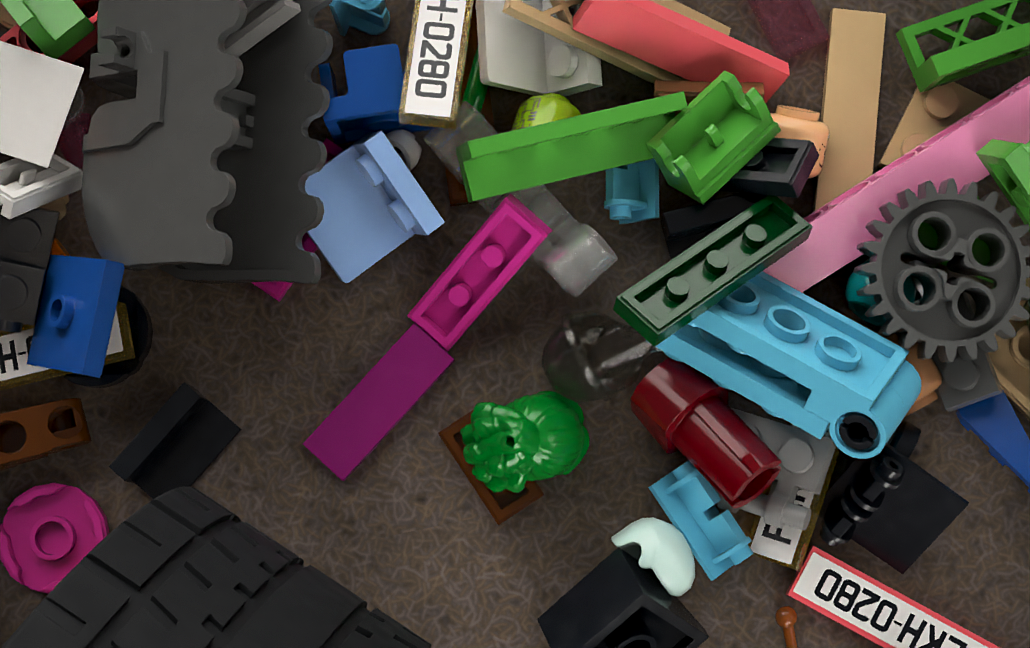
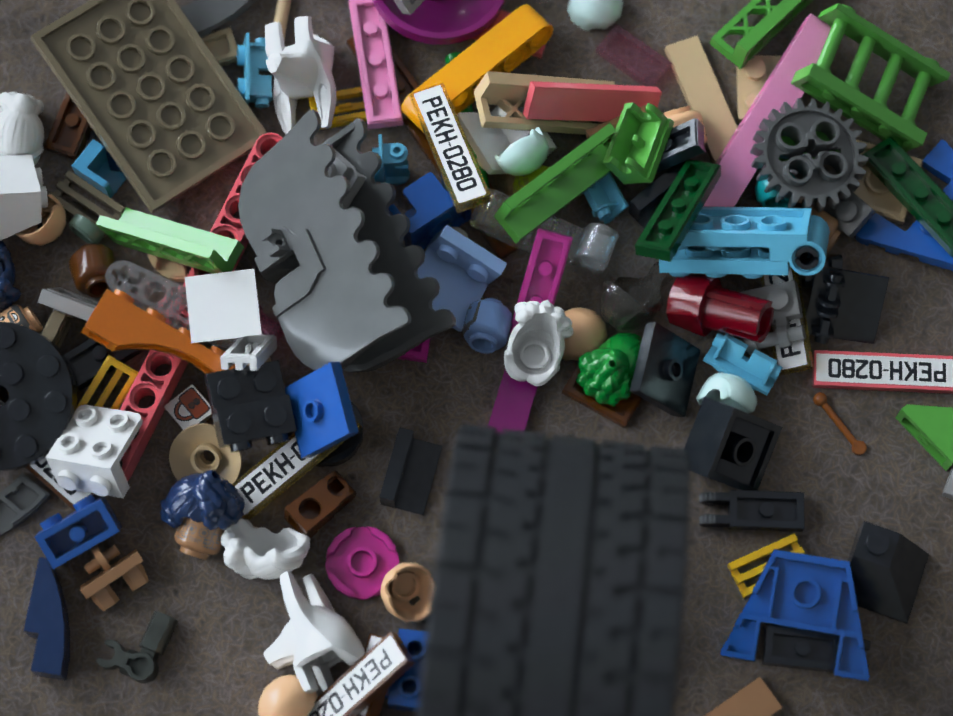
camera: 30 degrees left, 10 degrees down
none -> medium blue head [462,298,513,354]
none -> light aqua hair [495,127,549,176]
none -> white hair [504,300,573,386]
none -> light nougat hair [562,307,608,361]
none -> black plate [630,322,700,417]

